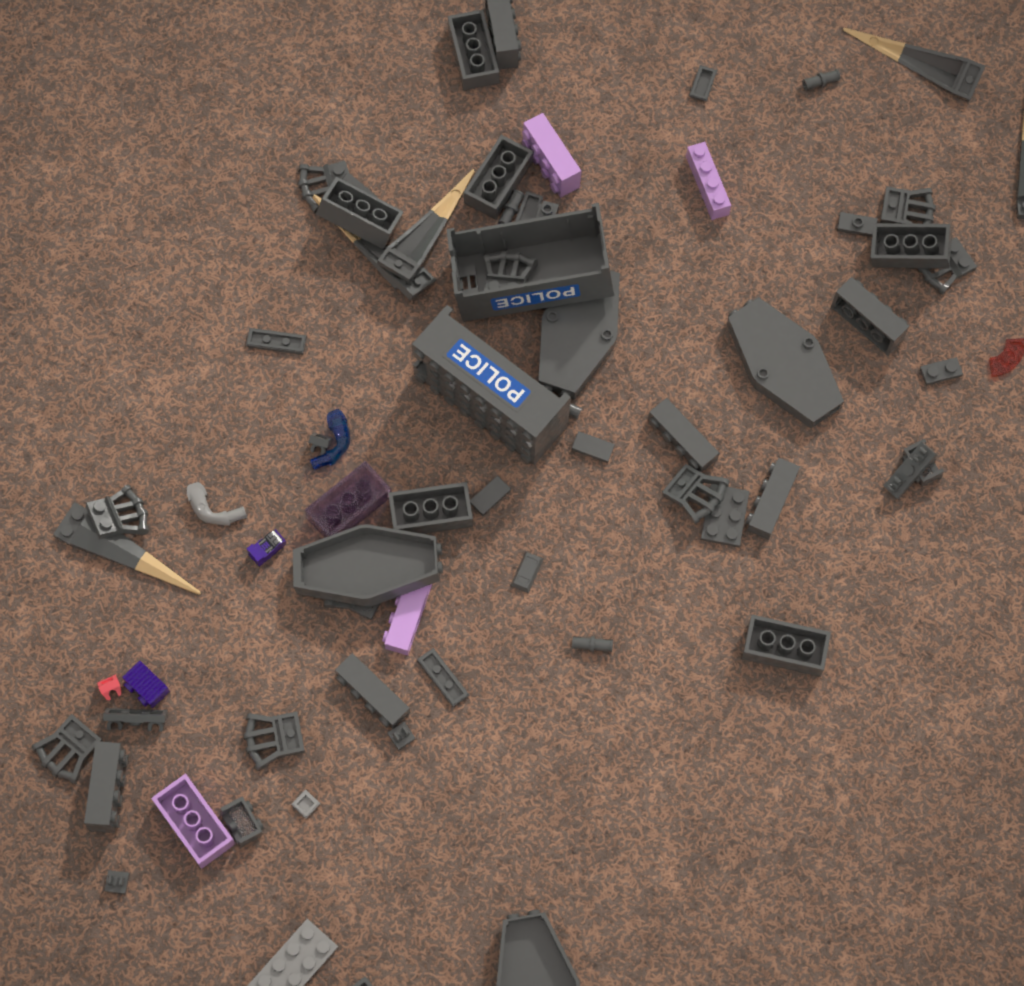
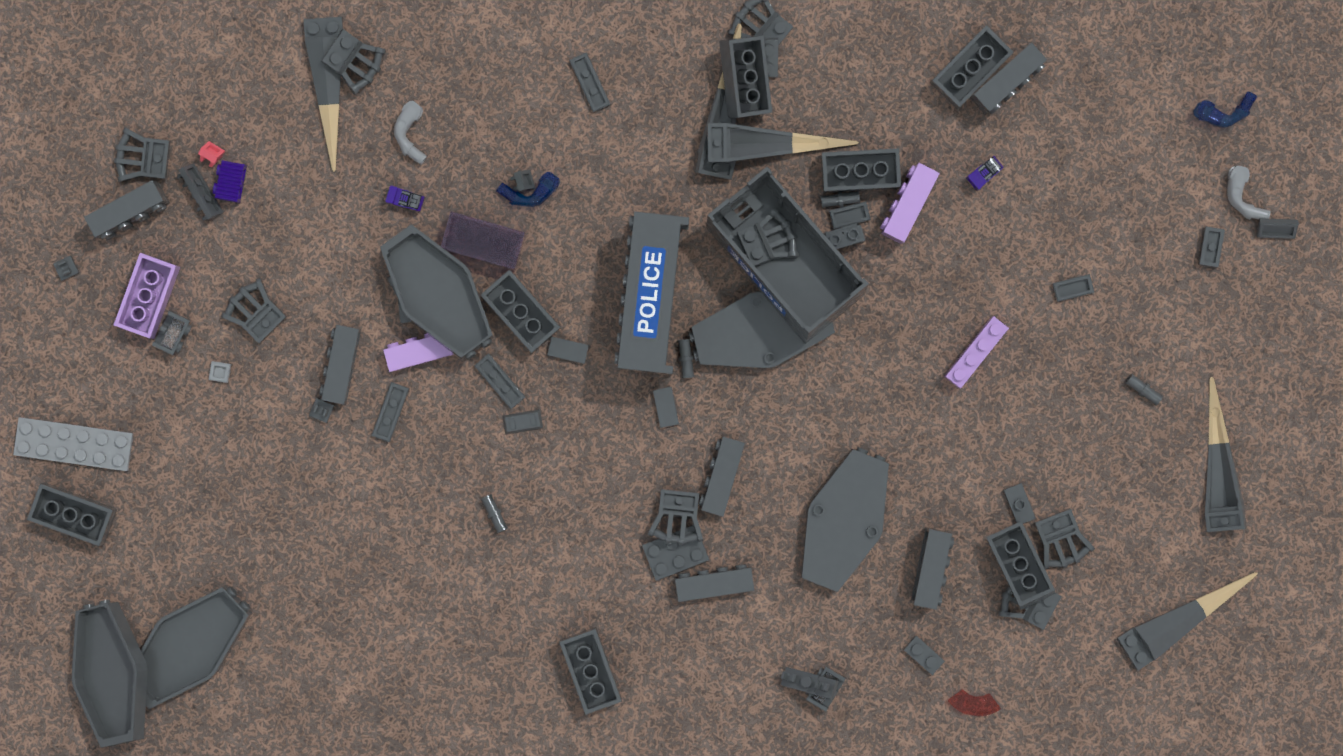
camera: 65 degrees right, 20 degrees up
none -> dark grey tile [474,353,525,409]
none -> leg [966,156,1004,191]

